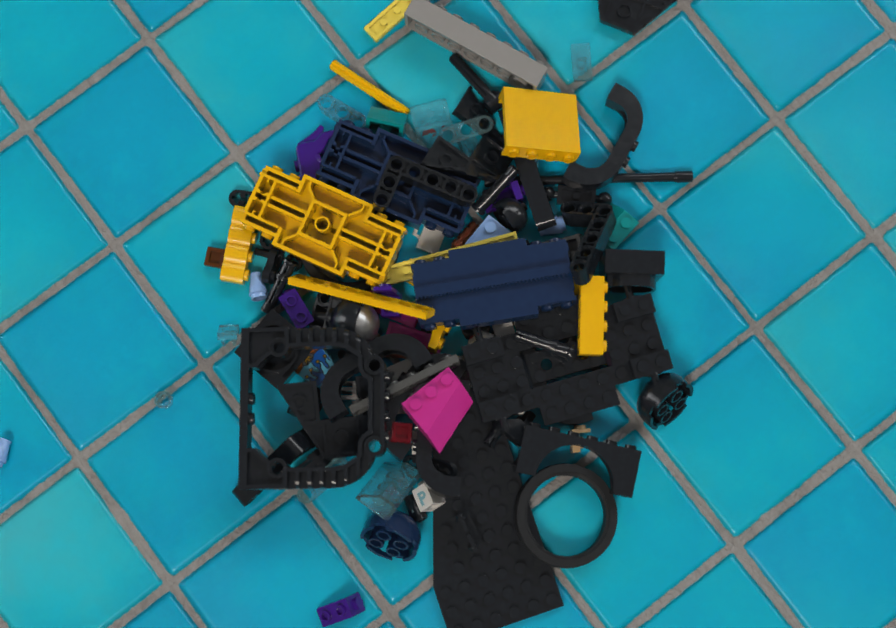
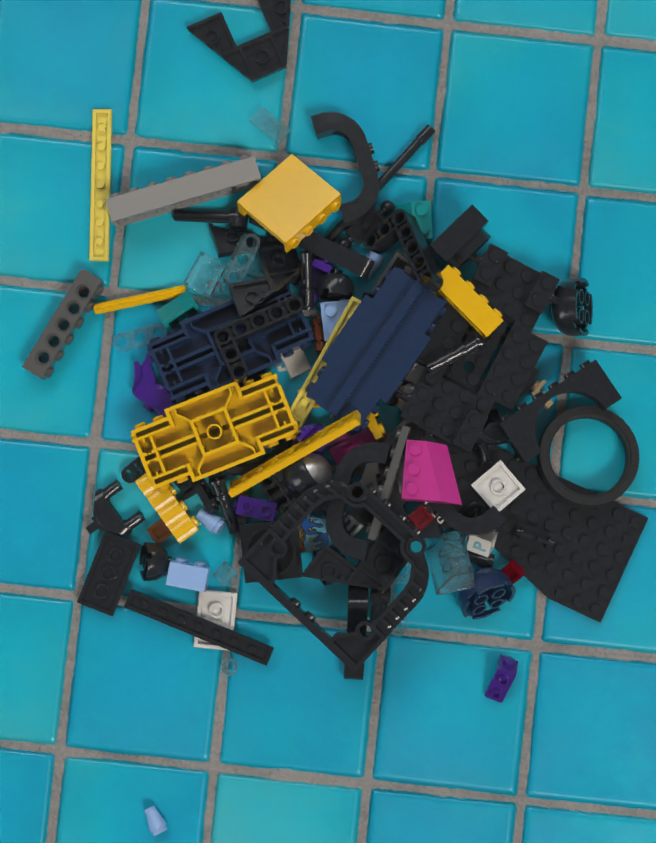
camera: 50 degrees left, 5 degrees up
none -> dark grey brick [22,269,104,380]
none -> black plate [77,531,142,617]
none -> black connector [86,479,146,536]
none -> black tile [124,589,274,666]
none -> black cylinder [140,542,172,581]
none -> light blue brick [166,557,211,592]
none -> white tile [194,590,238,650]
none -> white plate [471,460,525,512]
none -> dark red plate [500,559,526,584]

